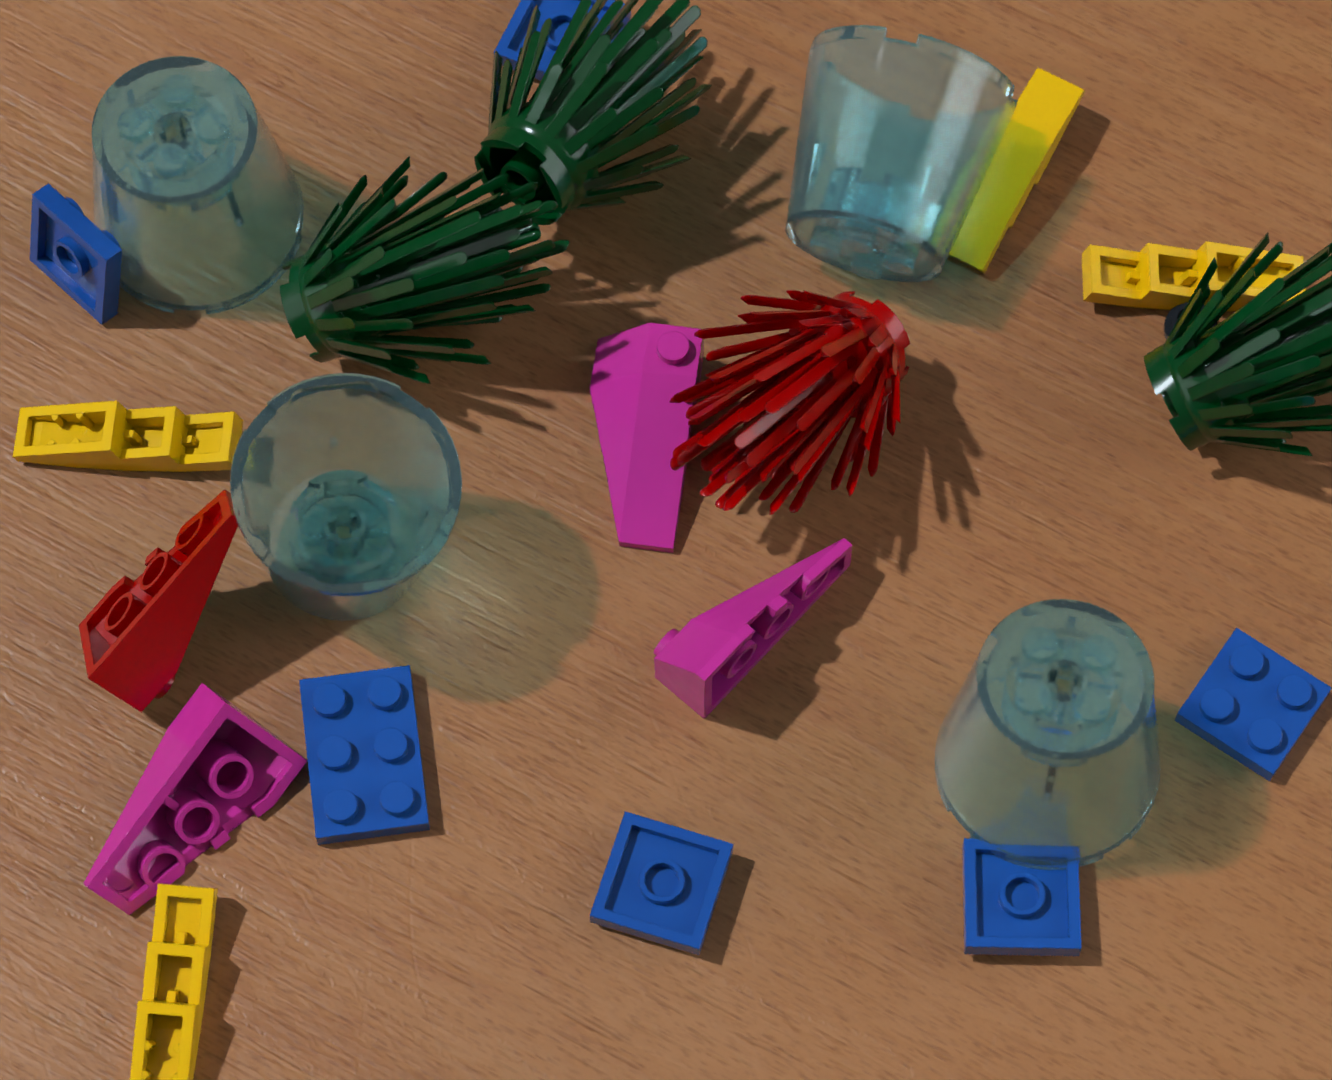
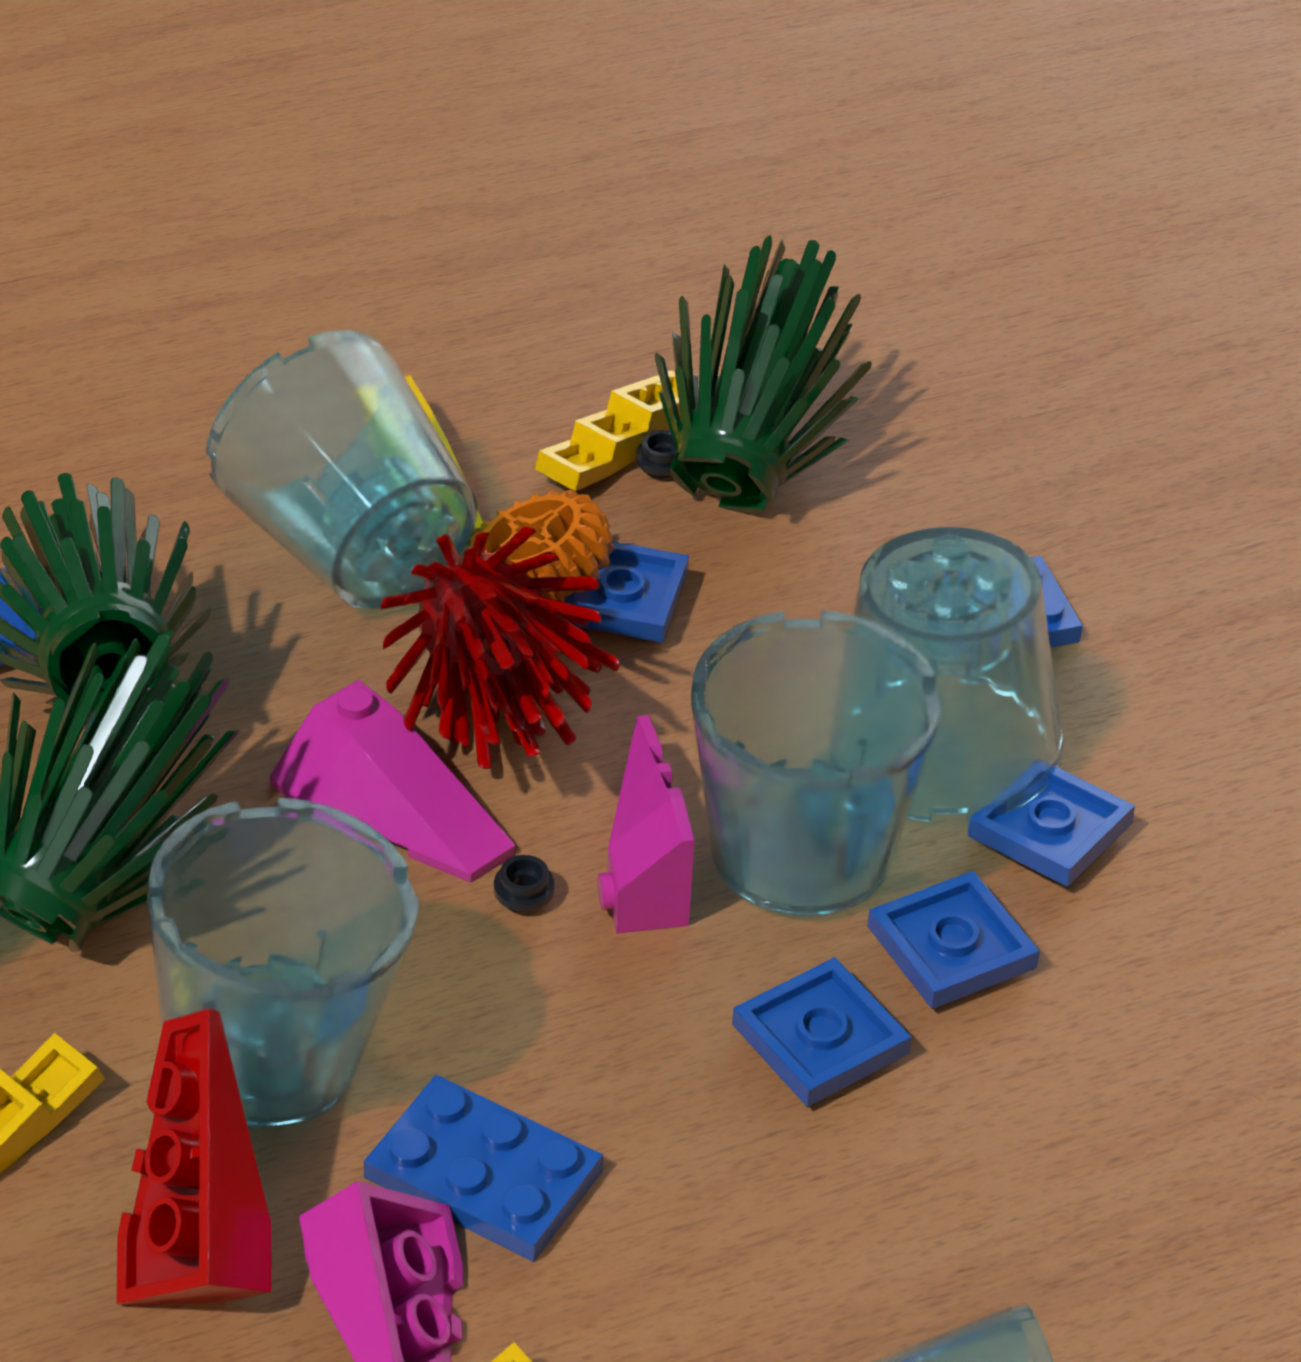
camera: 55 degrees left, 25 degrees down
none -> orange gear [468,489,615,602]
none -> black plate [494,855,555,912]
none -> blue plate [564,541,689,643]
none -> clear light blue cone [691,610,942,916]
none -> blue plate [867,871,1040,1009]

